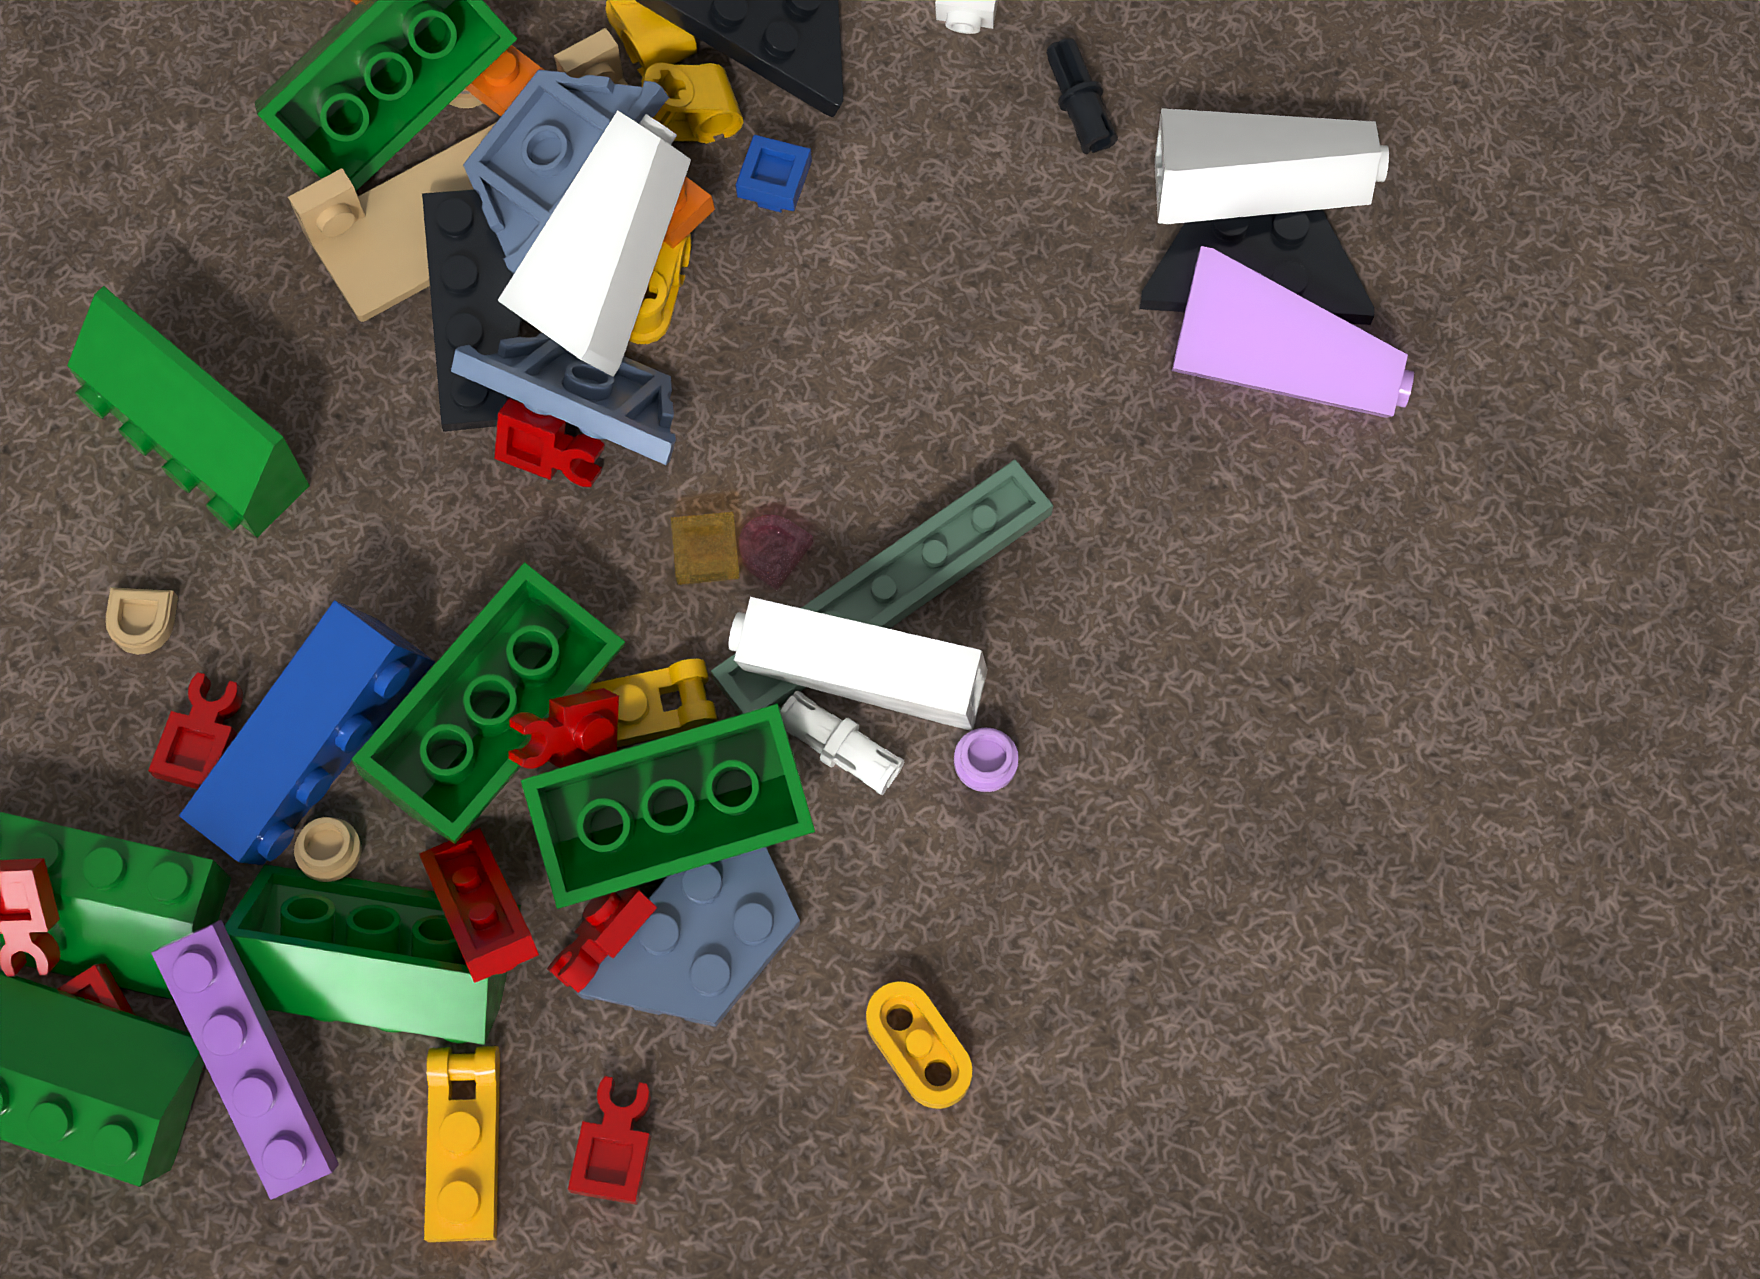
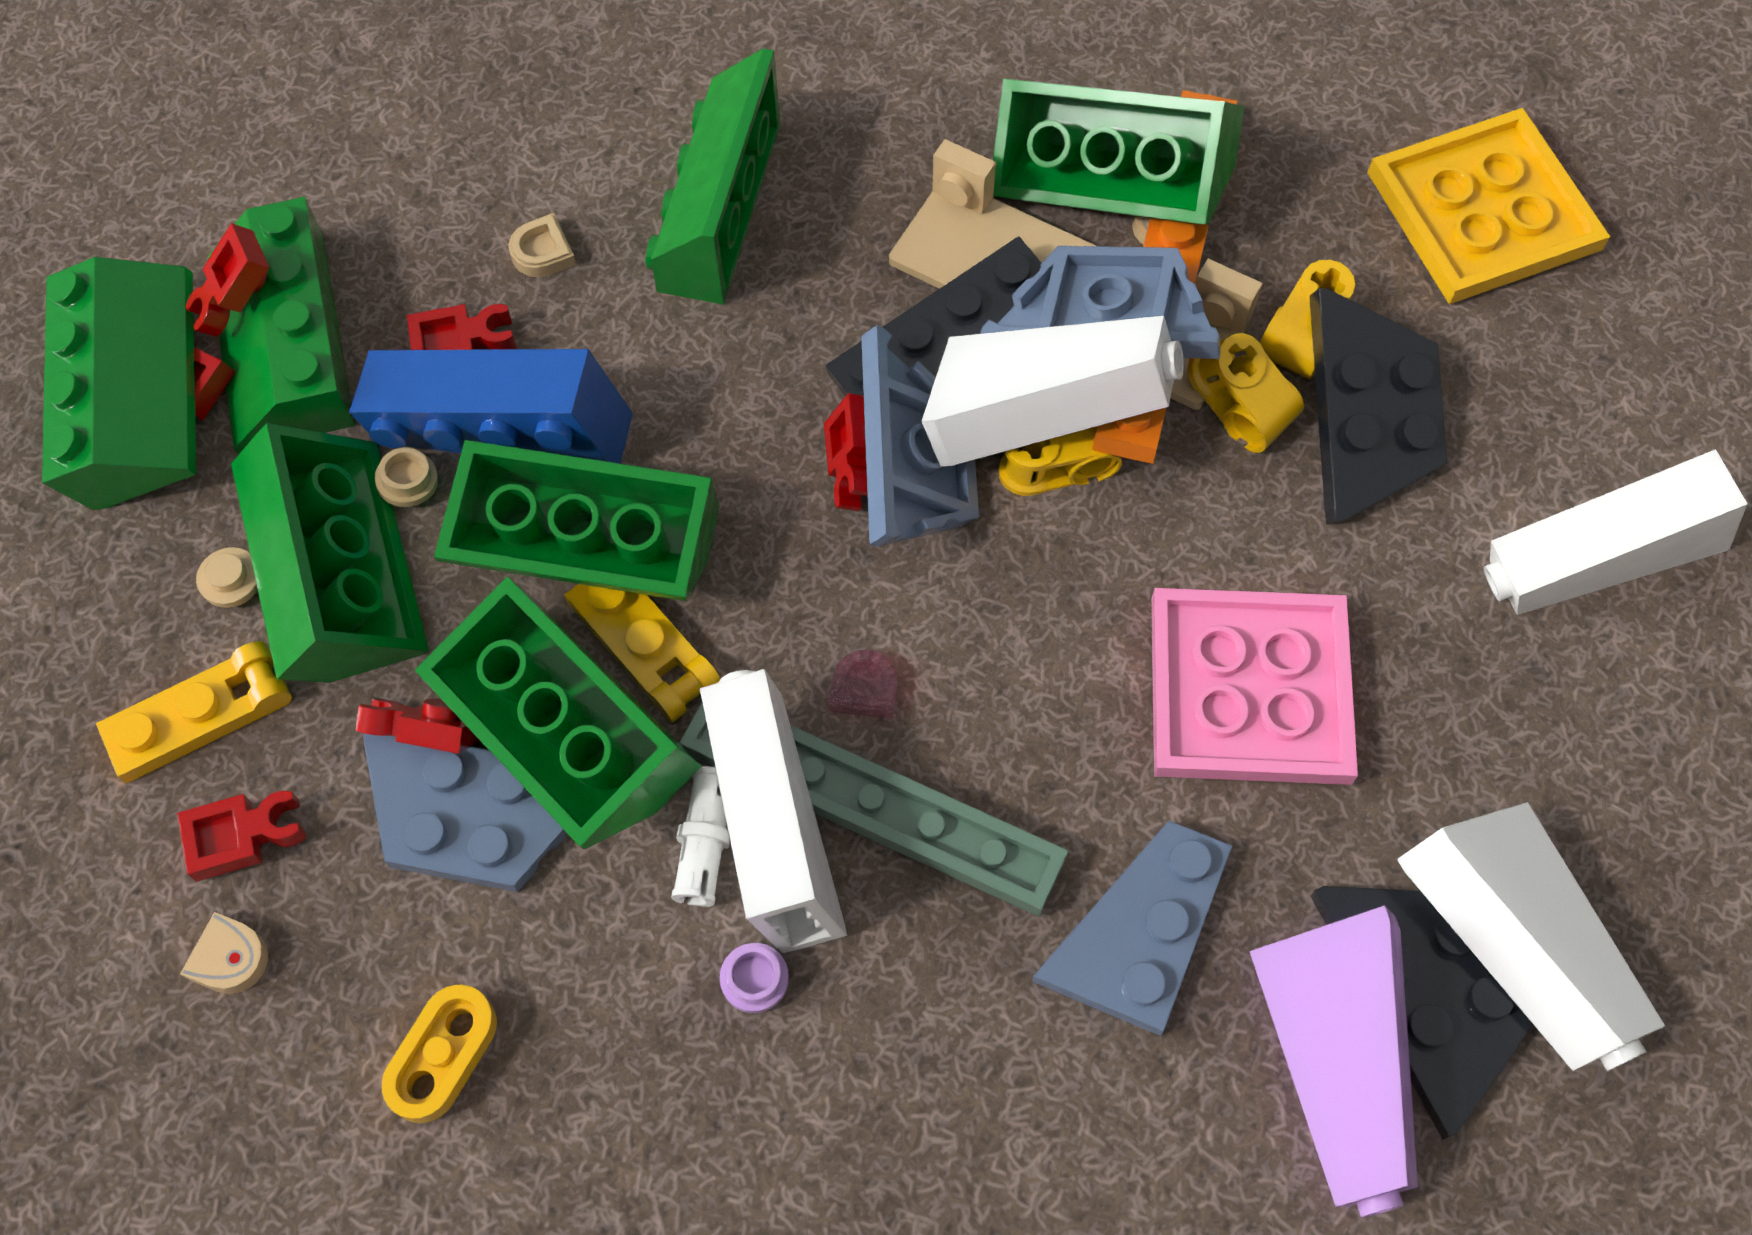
camera: 65 degrees right, 5 degrees down
medium lavender plate [151,920,339,1200] -> none
red plate [419,828,539,983] -> none
red plate [508,688,619,769] -> none
clear yellow plate [671,512,740,585] -> none
blue tile [736,135,812,213] -> none
black axle [1046,37,1118,154] -> none
none -> tan tile [180,912,268,994]
none -> tan plate [196,547,258,608]
none -> sand blue wing [1032,821,1232,1036]
none -> bright pink plate [1151,588,1358,785]

